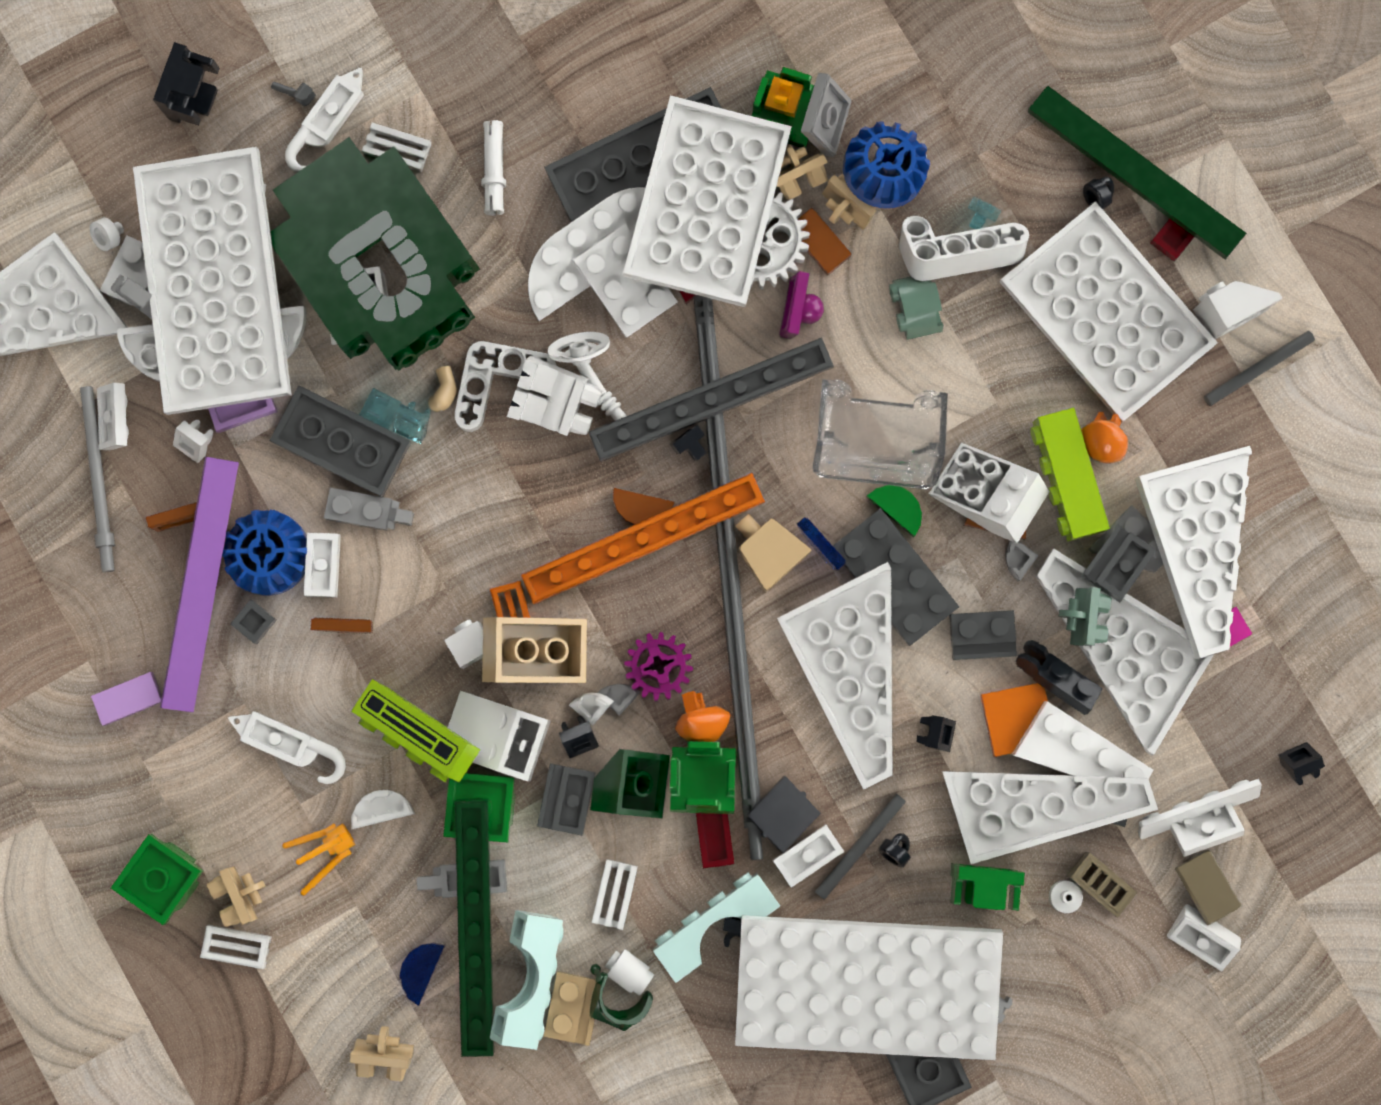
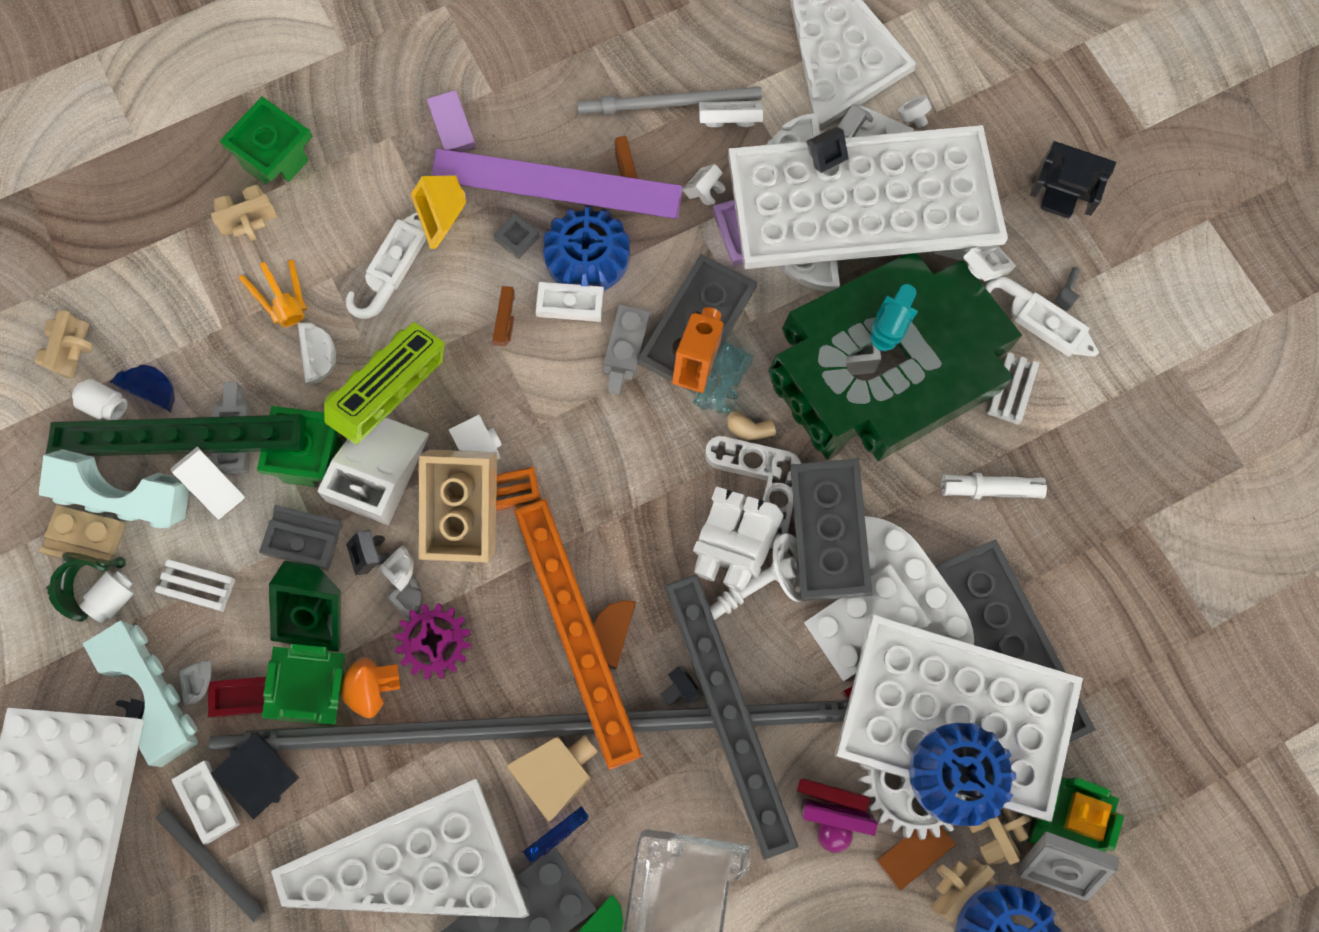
camera: 90 degrees right, 10 degrees down
white tile [200,925,272,969] -> none
black tile [878,833,911,868] -> none
none -> white brick [72,379,127,420]
none -> white tile [170,446,245,520]
none -> light grey tile [179,661,211,705]
none -> yellow slope [410,175,466,249]
none -> orange torso [672,307,724,394]
none -> dark grey plate [790,458,873,601]
none -> dark red tile [797,778,870,812]
none -> black tile [807,126,849,173]
none -> teal arm [871,284,918,351]
none -> blue gear [909,722,1016,826]
none -> white plate [963,245,1016,281]

